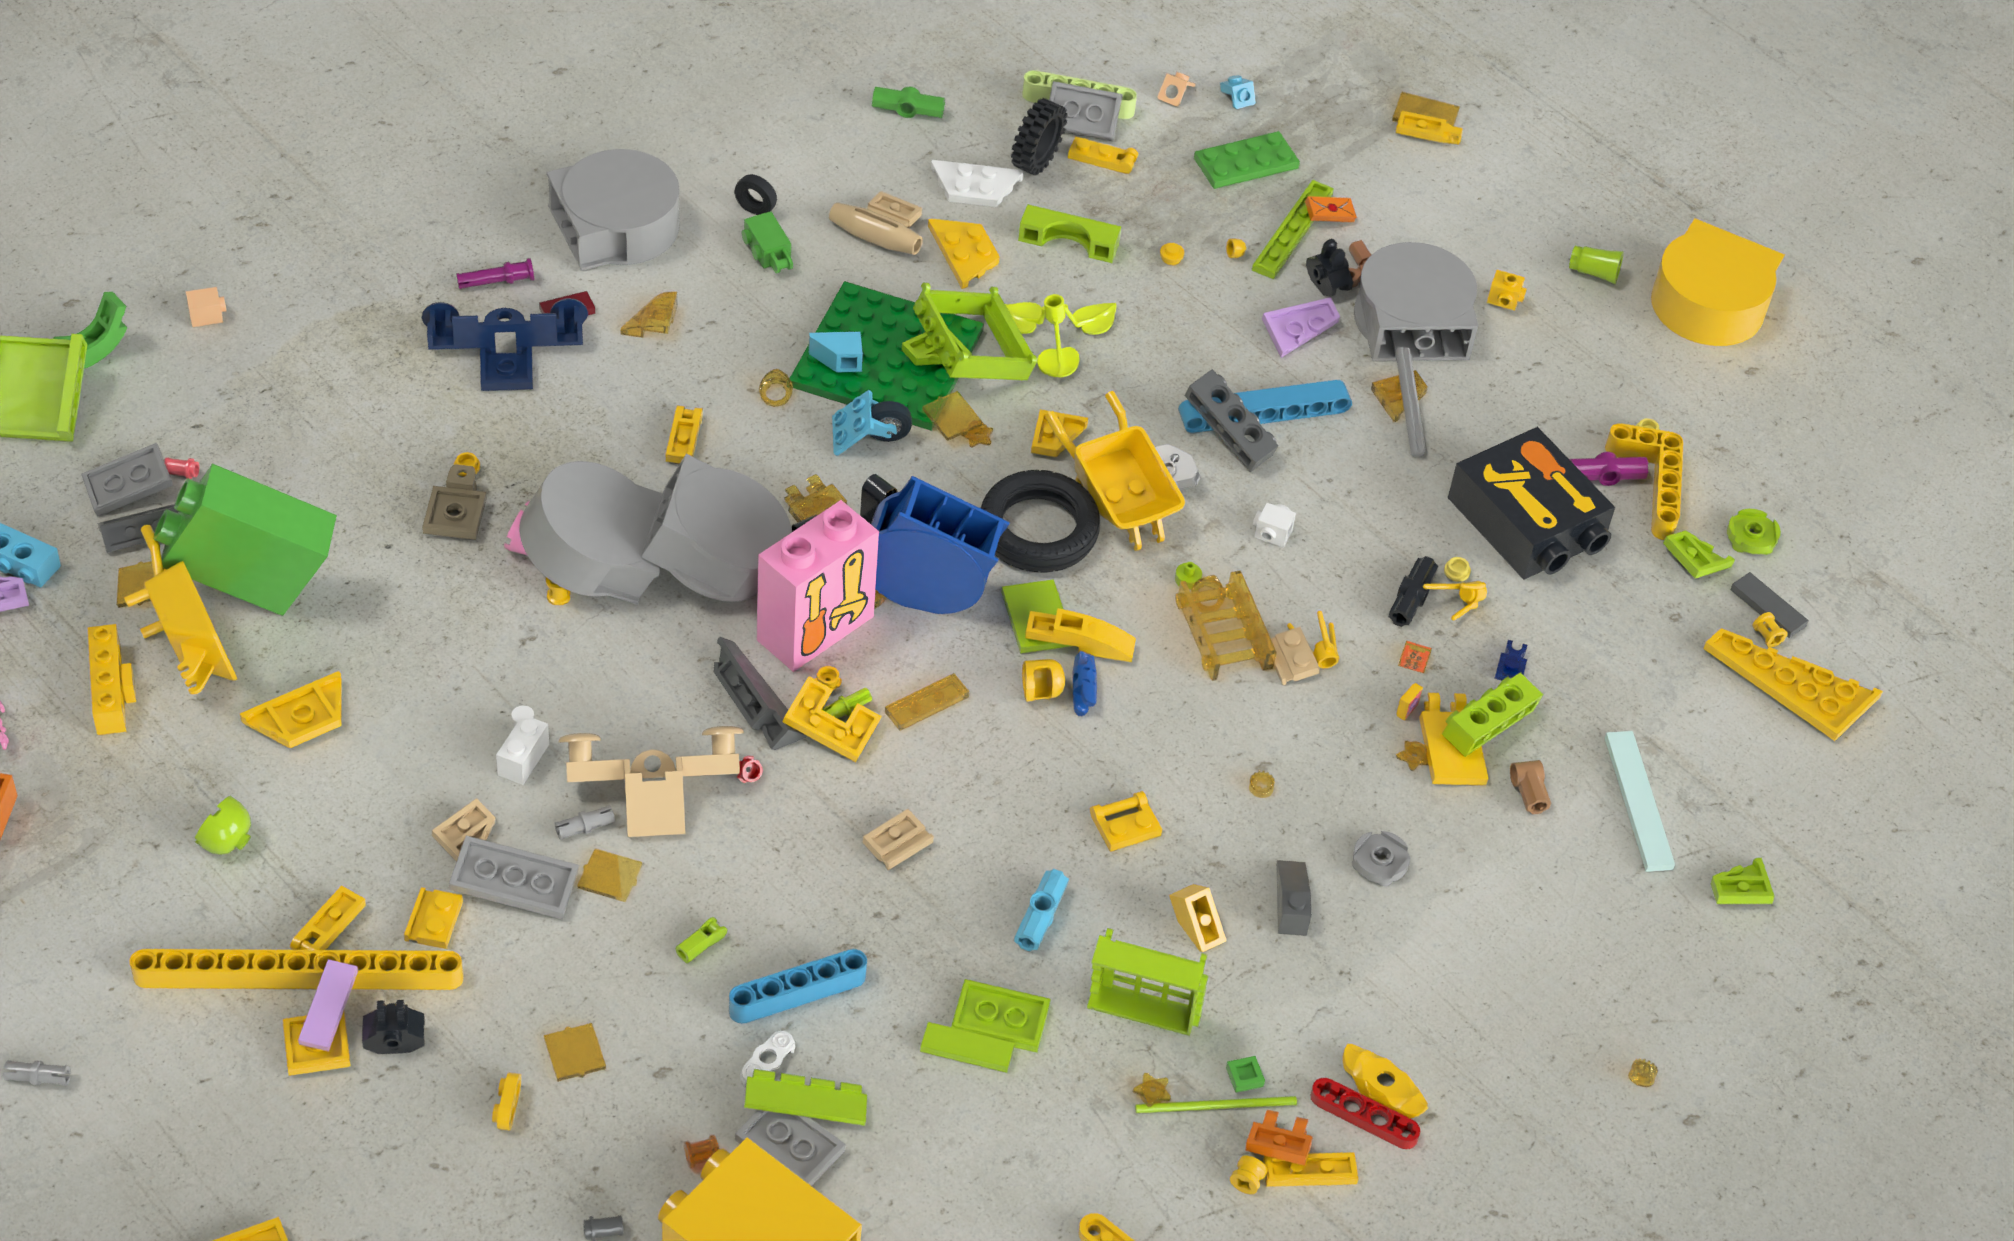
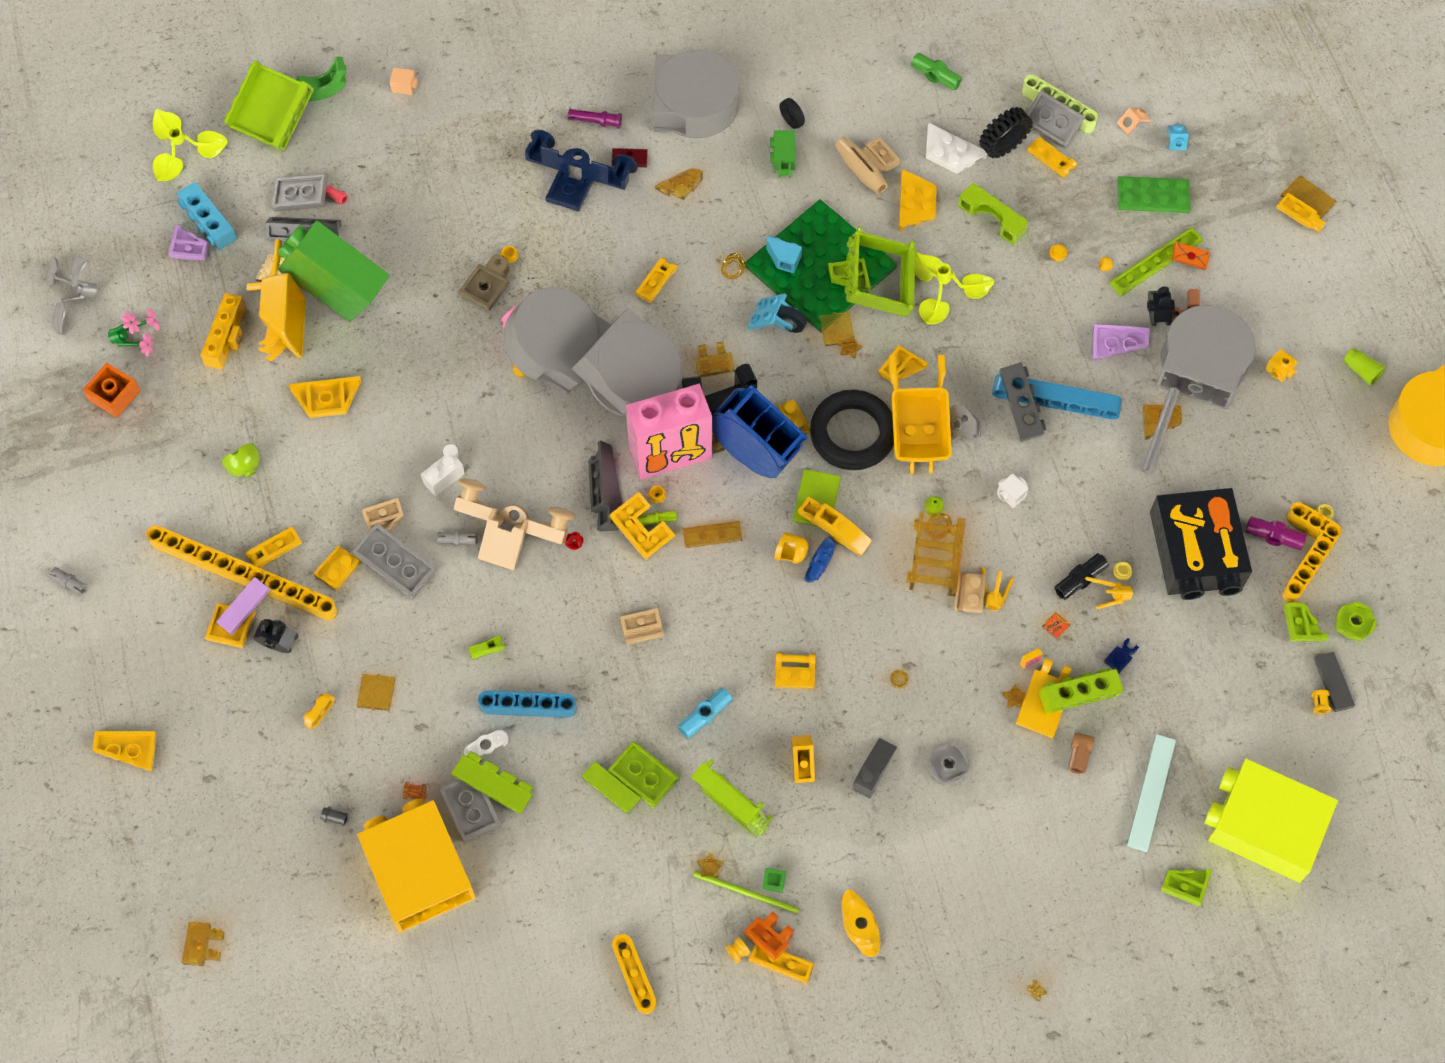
camera: 30 degrees right, 15 degrees up
clear yellow piece [577,848,642,902] -> none
red beam [1310,1078,1421,1149] -> none
yellow wing [1703,628,1883,741] -> none
none -> neon yellow brick [1204,759,1338,883]

